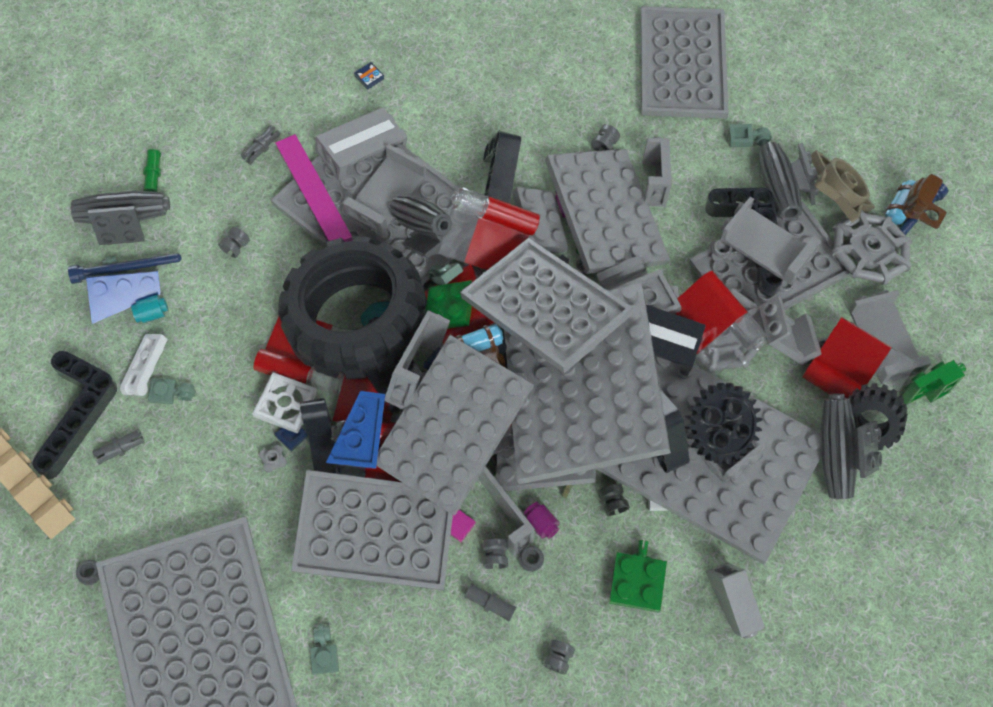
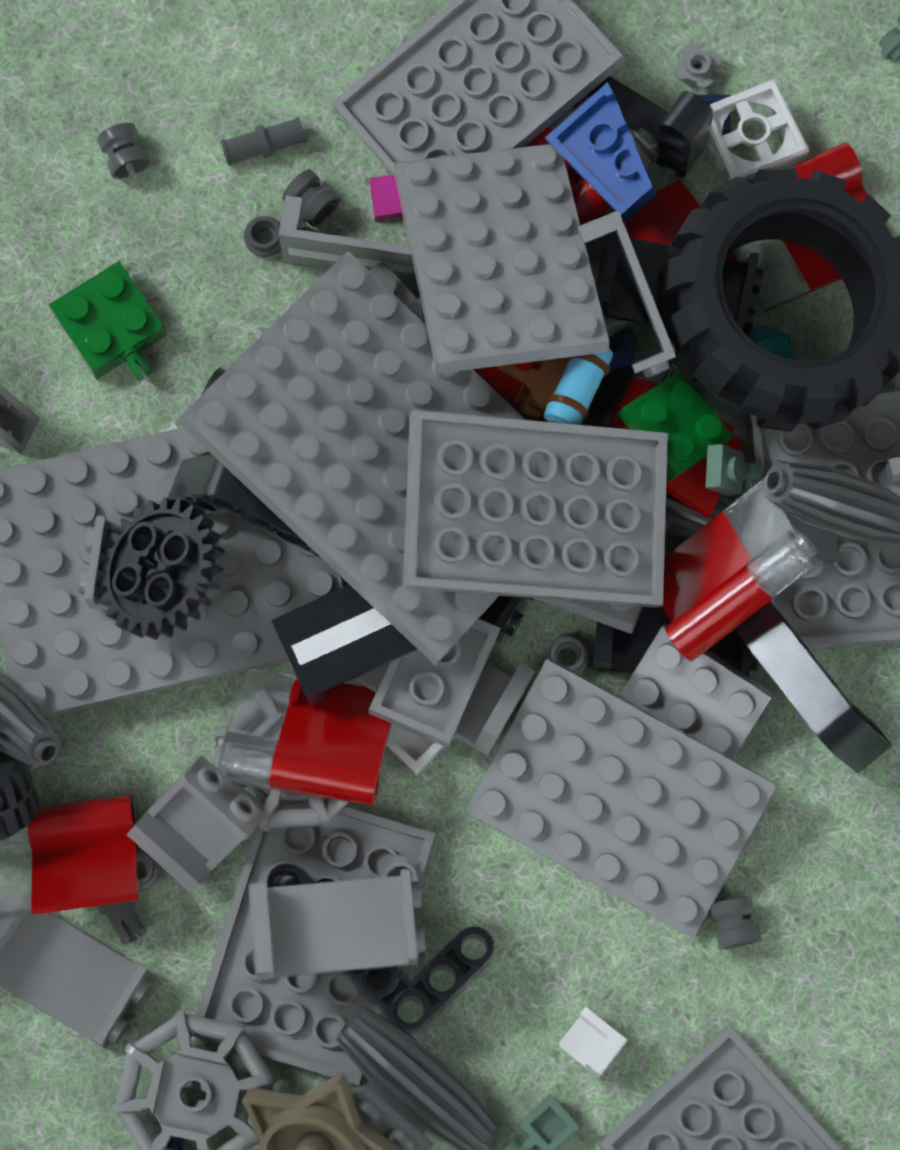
camera: 140 degrees right, 10 degrees up
magenta brick [524,502,560,539] -> none
light grey panel [642,137,672,207] -> none
none -> white panel [559,1007,627,1078]

